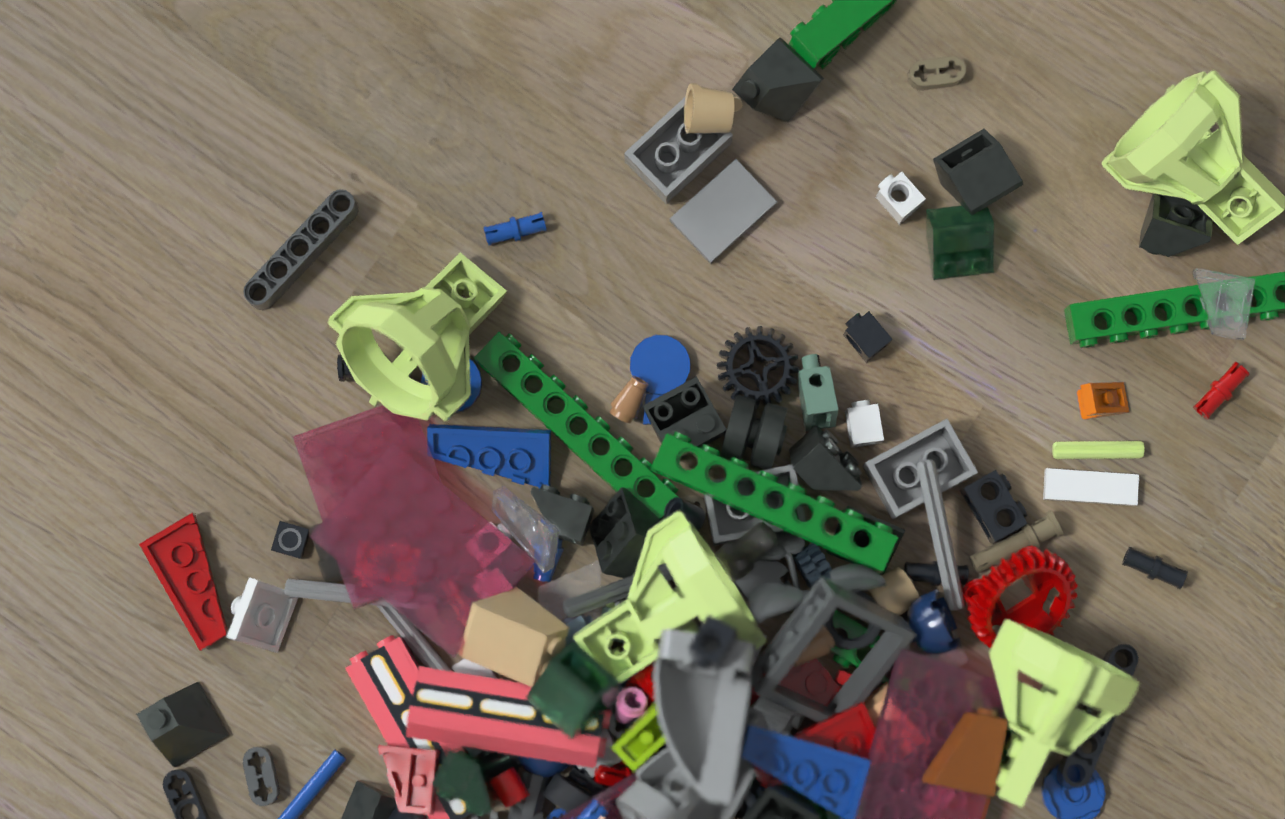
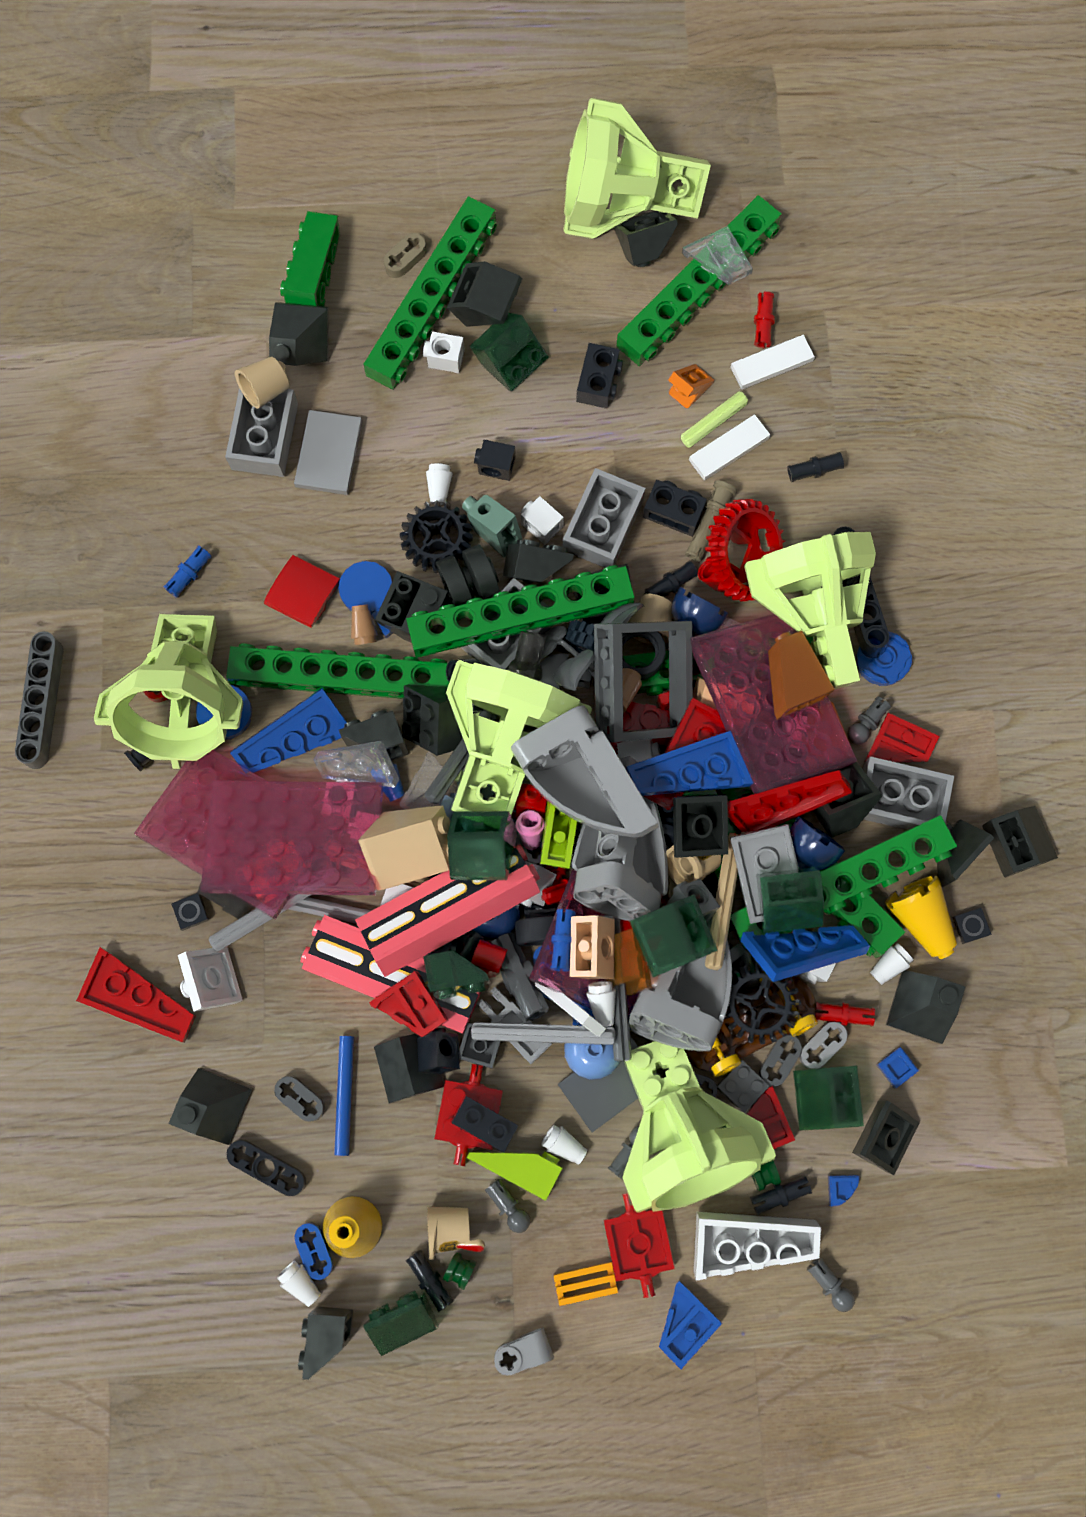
camera: 40 degrees left, 5 degrees down
black brick [688,614,738,671] -> none
light grey axle [917,460,965,610] -> none
none -> red slope [264,555,340,628]
none -> green brick [363,196,498,390]
none -> white cone [426,464,453,505]
none -> black brick [576,343,623,409]
none -> white tile [731,335,814,390]

